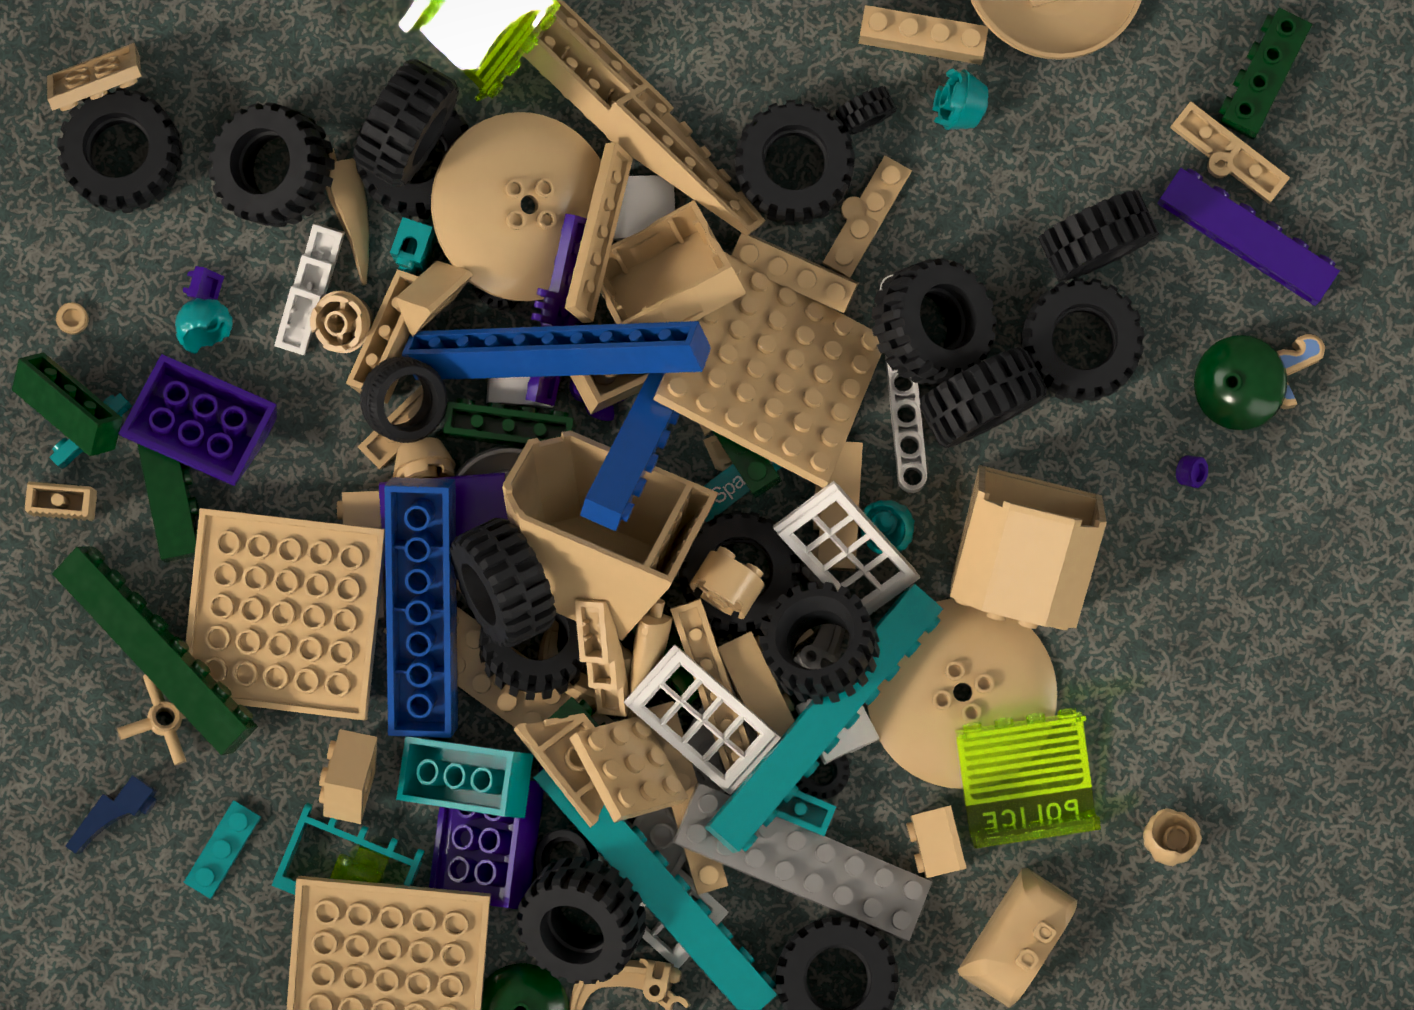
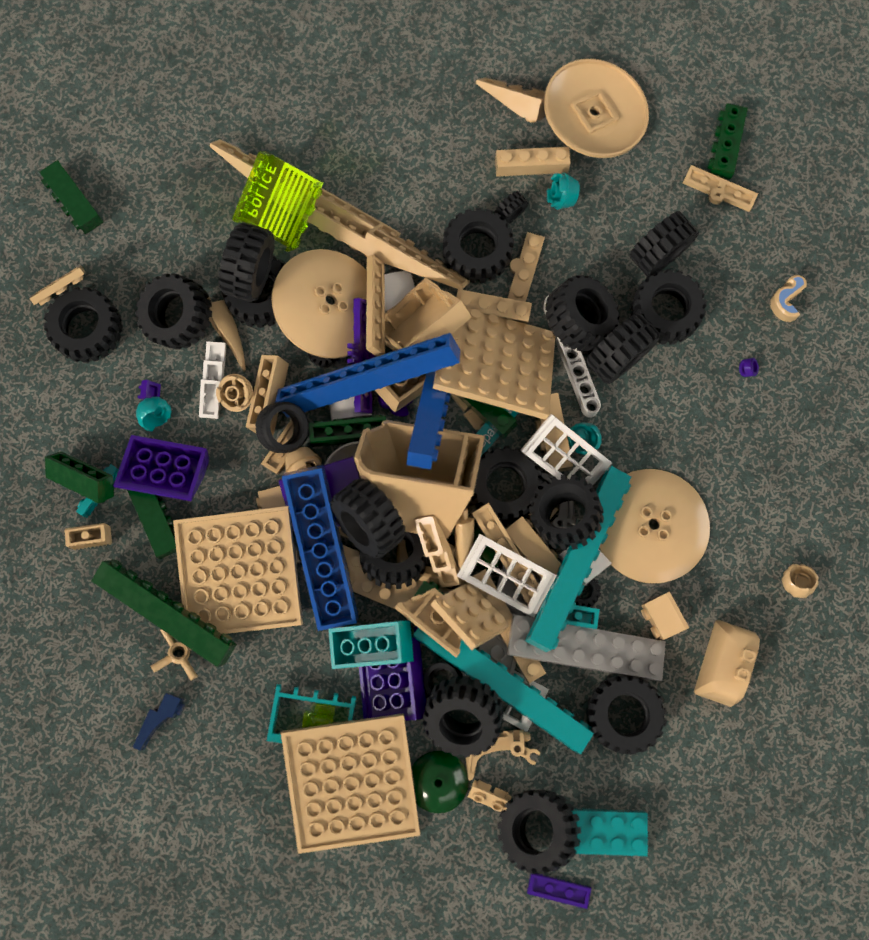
camera: 20 degrees left, 5 degrees down
tan tile [56,302,89,335] -> none
teal plate [183,800,261,899] -> none
tan brick [319,729,377,824] -> none
teal brick [390,217,437,275] -> none
tan slope [395,260,473,336] -> none
tan brick [689,546,765,619] -> none
tan windscreen [950,465,1107,630] -> none
clear neon green panel [955,708,1101,849] -> none
dark purple brick [1157,168,1340,306] -> none
dark green dish [1194,335,1287,430] -> none

